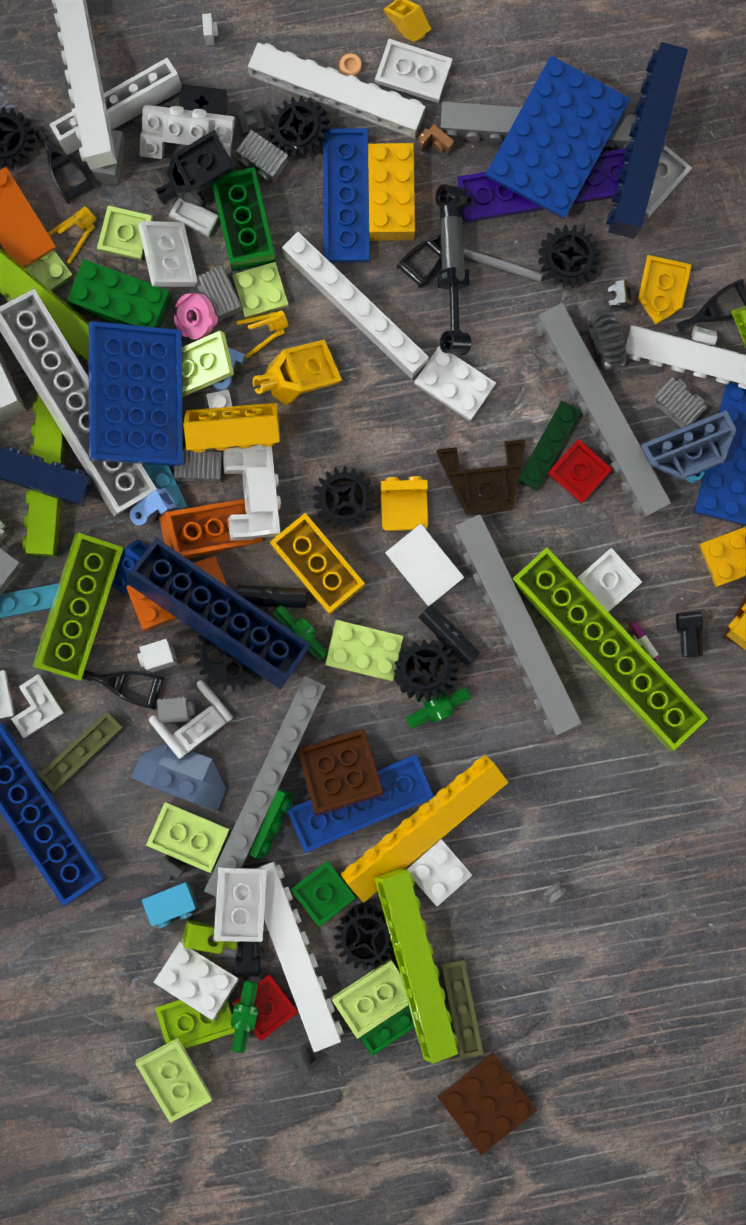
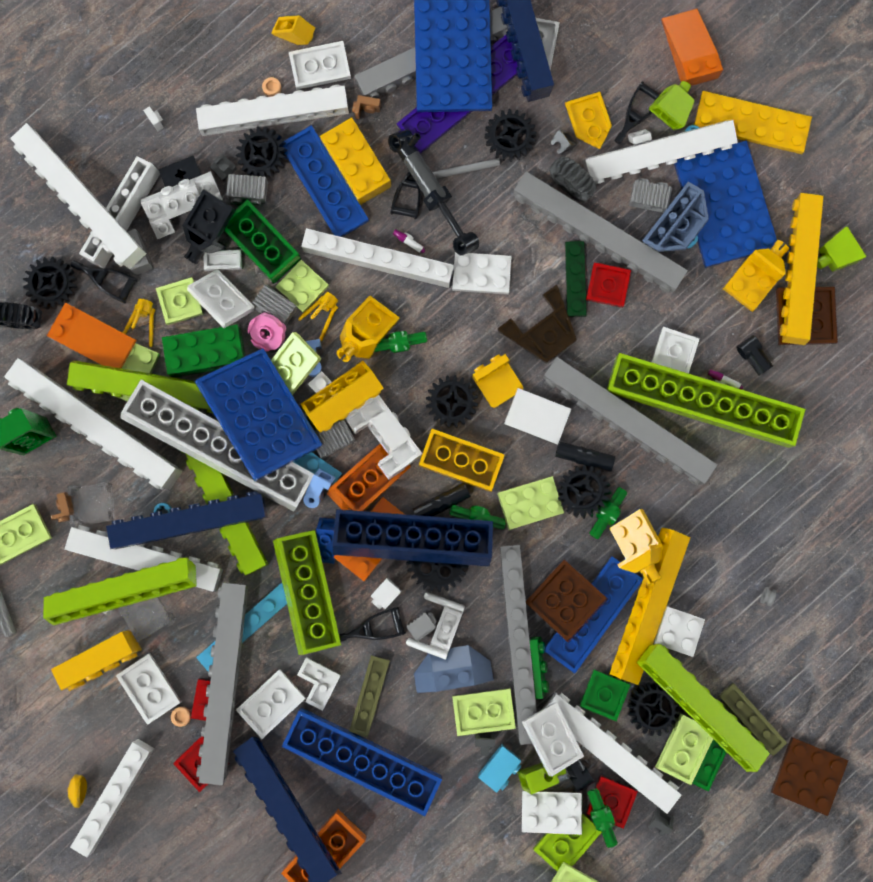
camera: 25 degrees left, 0 degrees up
none -> green axle [374,331,428,353]
none -> piece [393,229,425,253]
none -> yellow plate [609,509,663,585]

